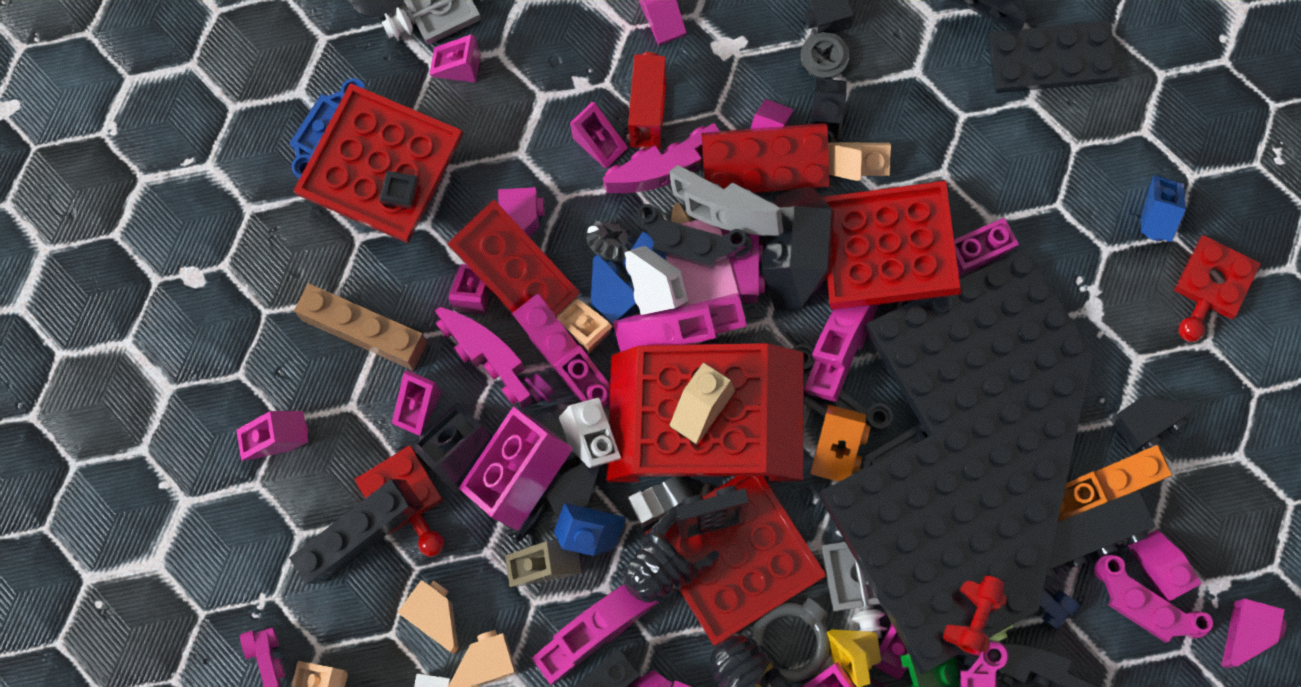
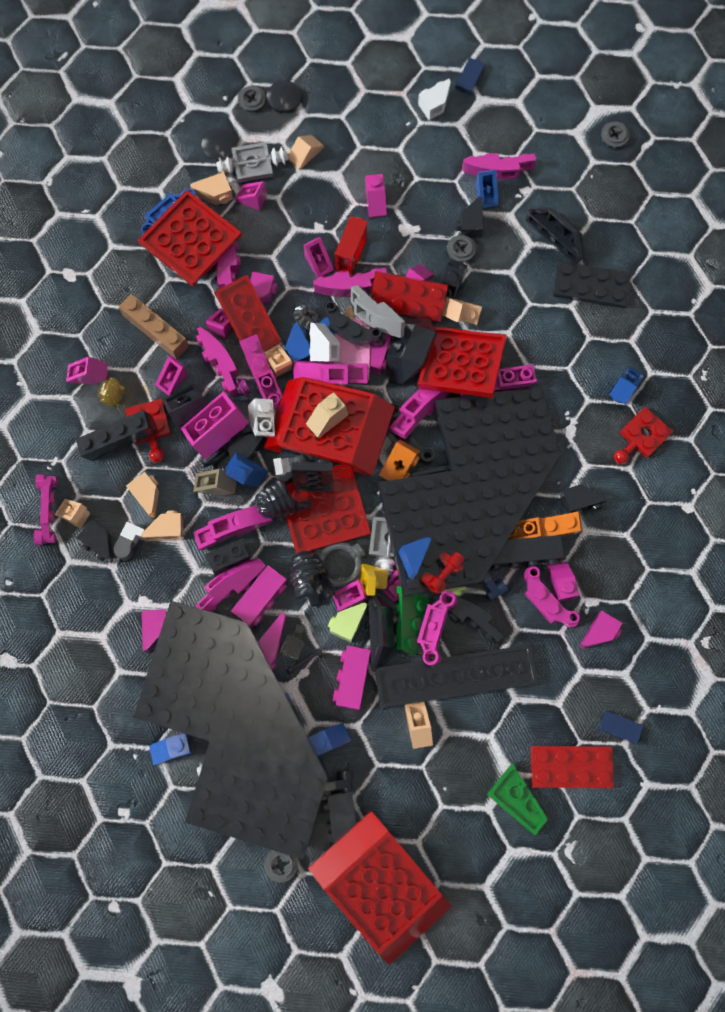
camera: 10 degrees right, 0 degrees up
black tile [379,171,419,210] -> none
none -> clear yellow head [97,377,124,407]
none -> light nougat slope [190,172,233,205]
none -> dark pink slope [217,241,241,289]
none -> blue slope [398,537,432,579]

